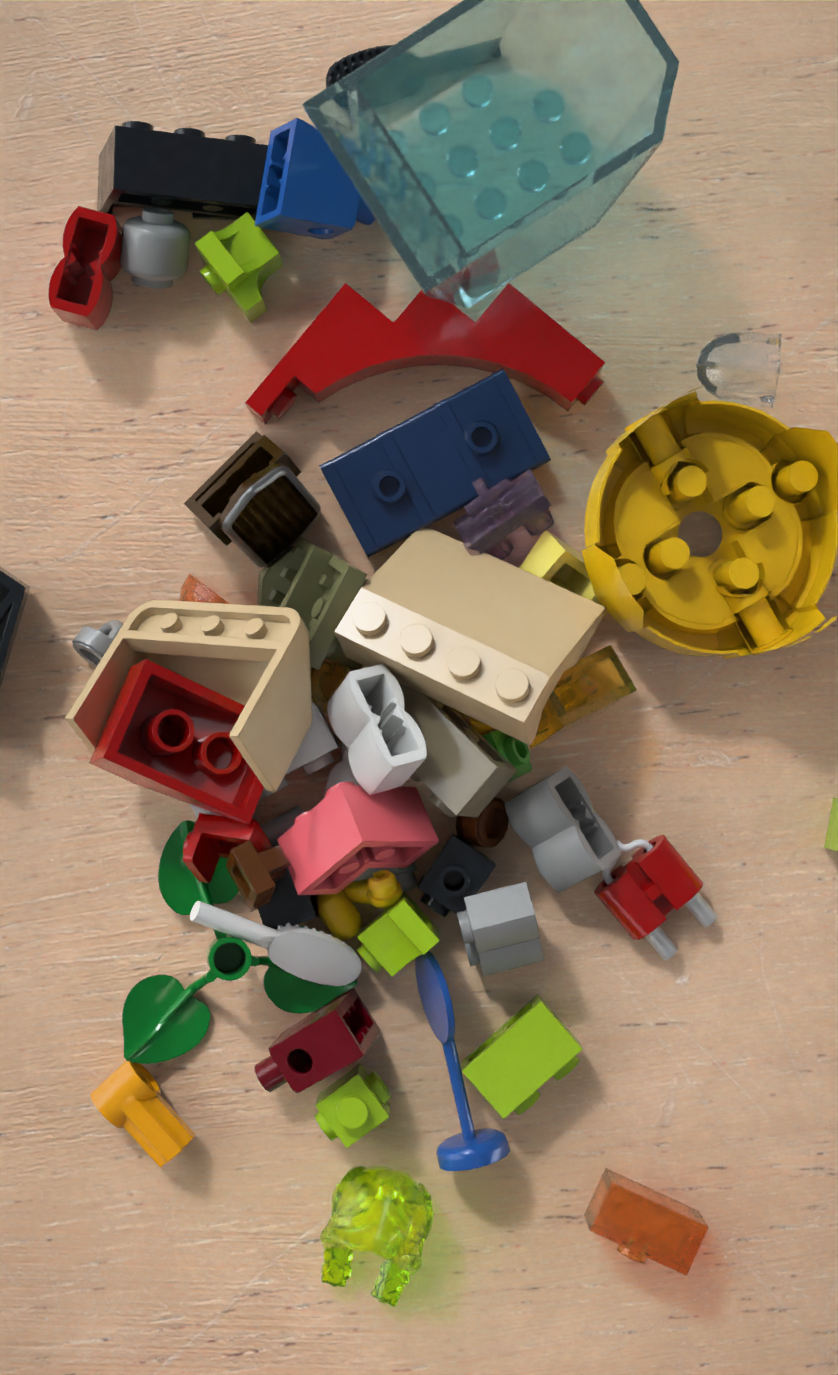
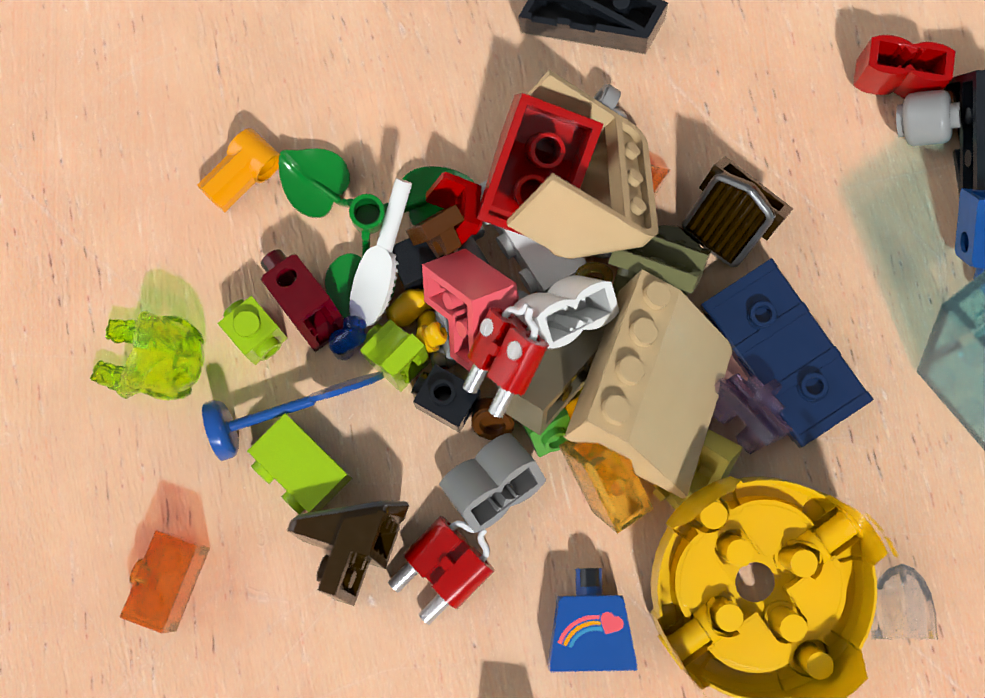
camera: 85 degrees right, 10 degrees down
lime brick [195,212,283,323] -> none
red arch [245,283,605,425] -> none
light grey brick [457,882,544,976] -> none
none -> dark brown piece [287,501,409,606]
none -> clear blue arm [328,316,367,360]
none -> red piece [463,303,549,418]
none -> blue torso [548,568,637,672]

